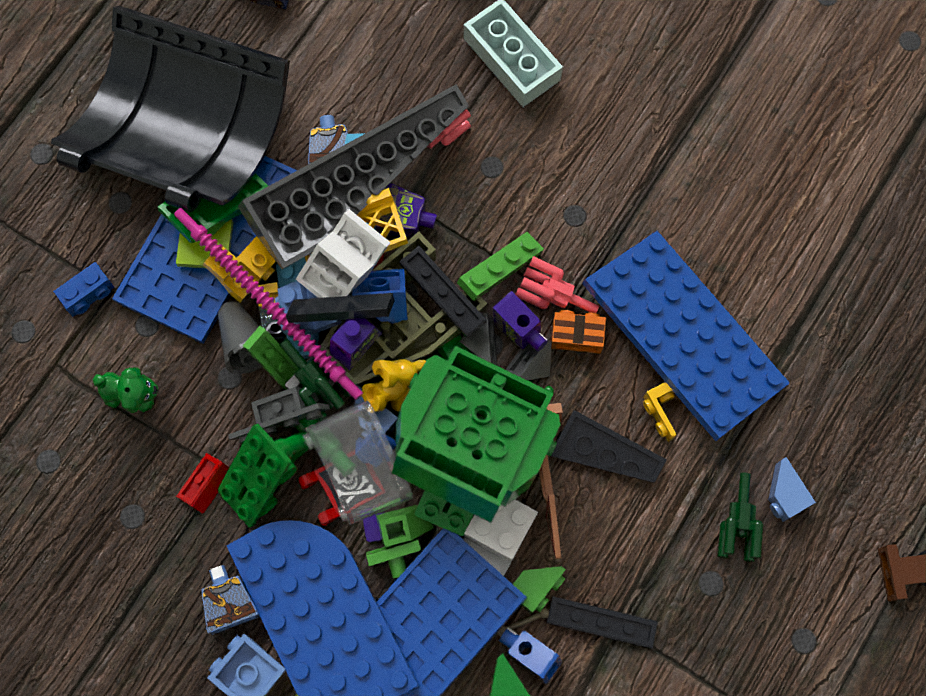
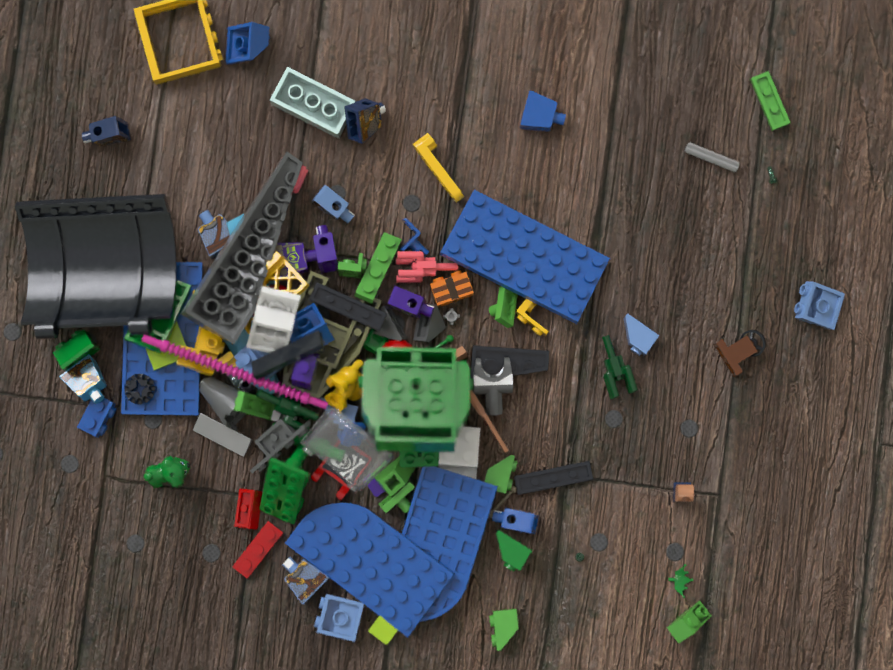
camera: 25 degrees left, 10 degrees up
none -> green slope [53,330,101,371]
none -> torso [59,355,107,404]
none -> black gear [124,374,155,404]
none -> light grey slope [193,413,253,457]
none -> red plate [232,521,284,579]
none -> medium blue torso [311,185,355,223]
none -> dark purple torso [313,225,338,274]
none -> bright green bracket [338,253,367,279]
none -> dark blue torso [344,99,386,144]
none -> blue bracket [400,218,429,257]
none -> yellow beam [412,133,464,203]
none -> light grey piece [443,308,460,325]
none -> dark grey connector [474,357,513,415]
none -> bright green tile [489,286,518,328]
none -> blue torso [520,90,566,131]

